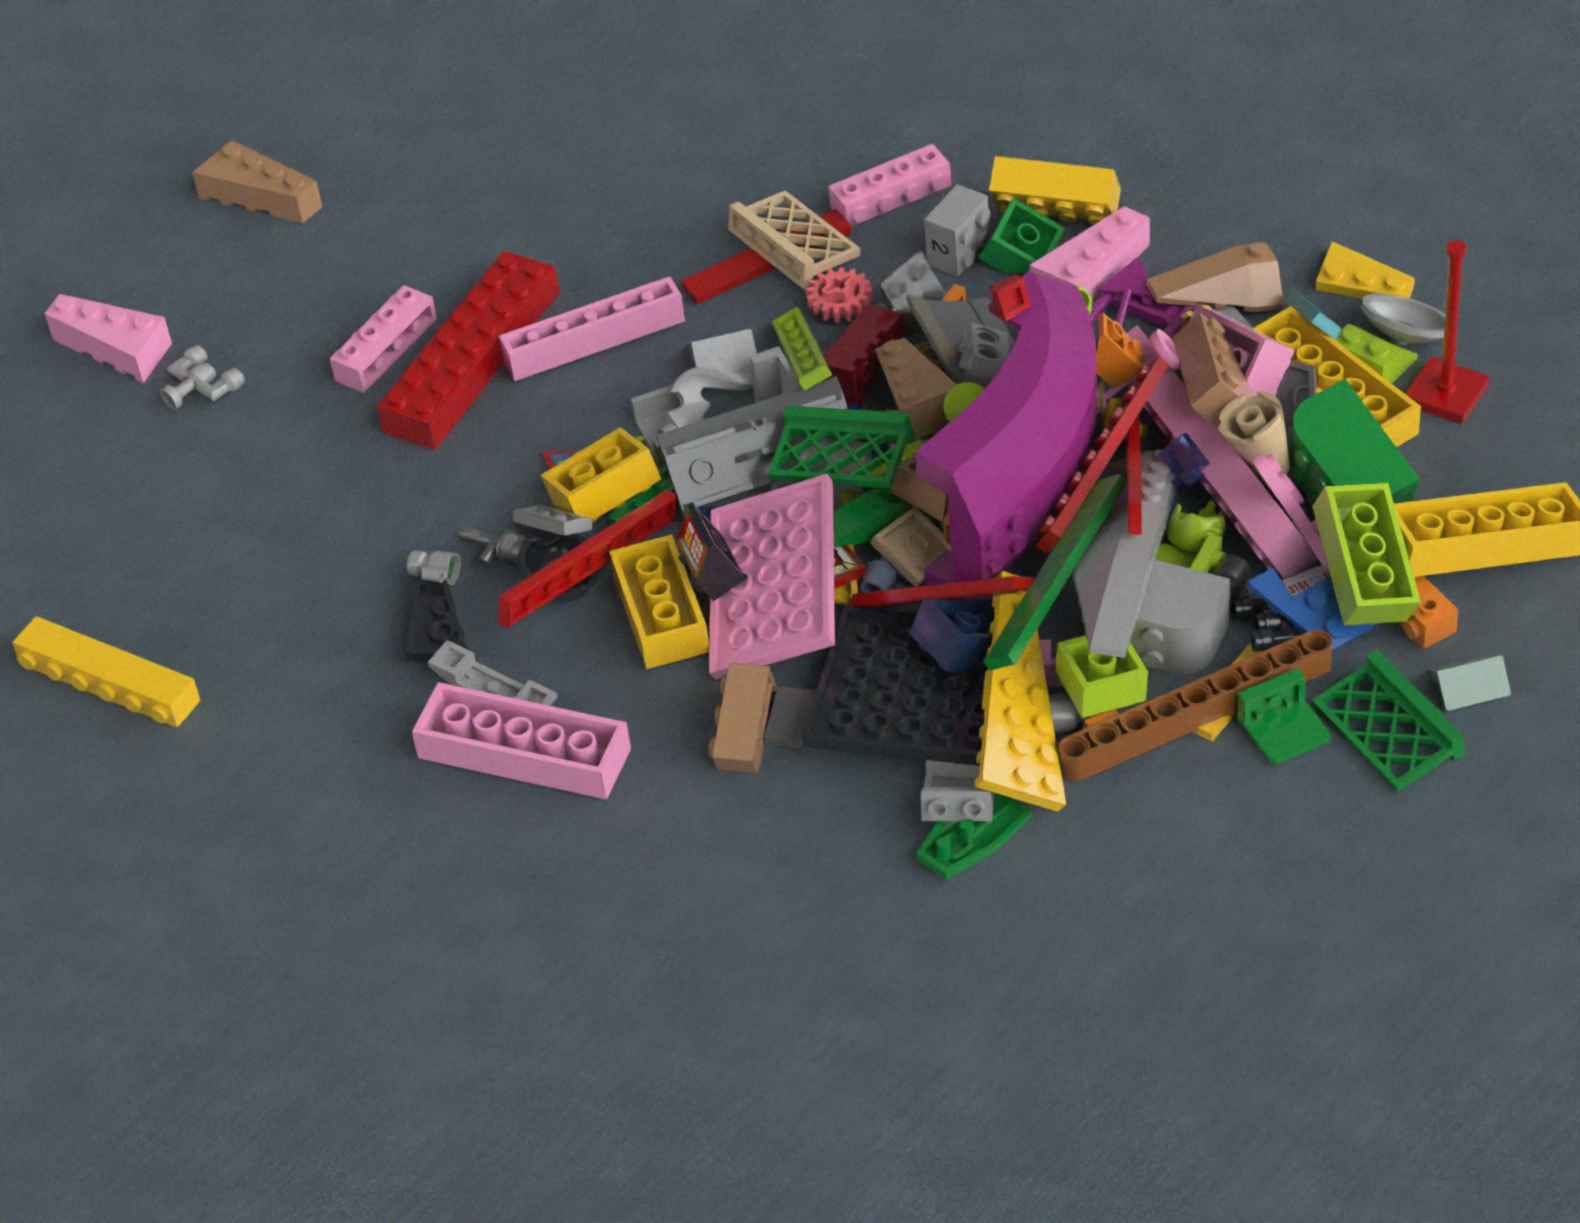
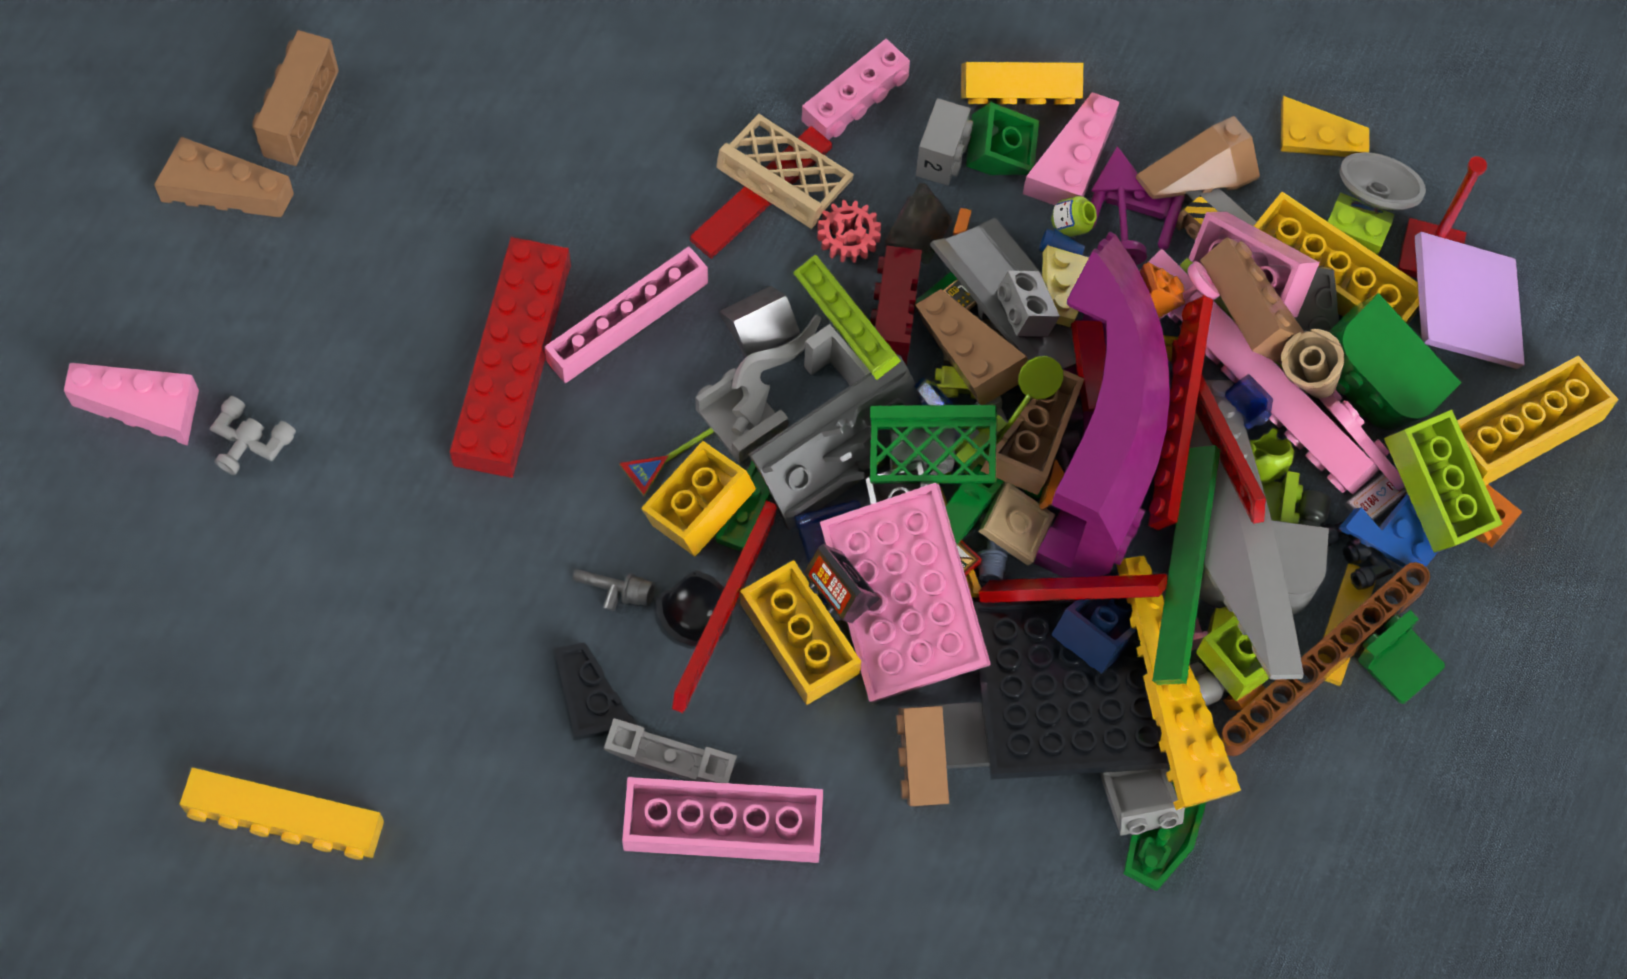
camera: 25 degrees left, 20 degrees up
bright pink brick [330,285,437,393] -> none
light grey piece [407,550,461,585] -> none
light grey tile [513,505,592,536] -> none
red tile [989,275,1031,321] -> none
teal tile [1283,289,1342,339] -> none
green fence [1312,649,1465,793] -> none
panel [1427,654,1511,711] -> none
none -> medium nougat brick [252,30,339,166]
none -> lavender tile [1415,232,1525,369]

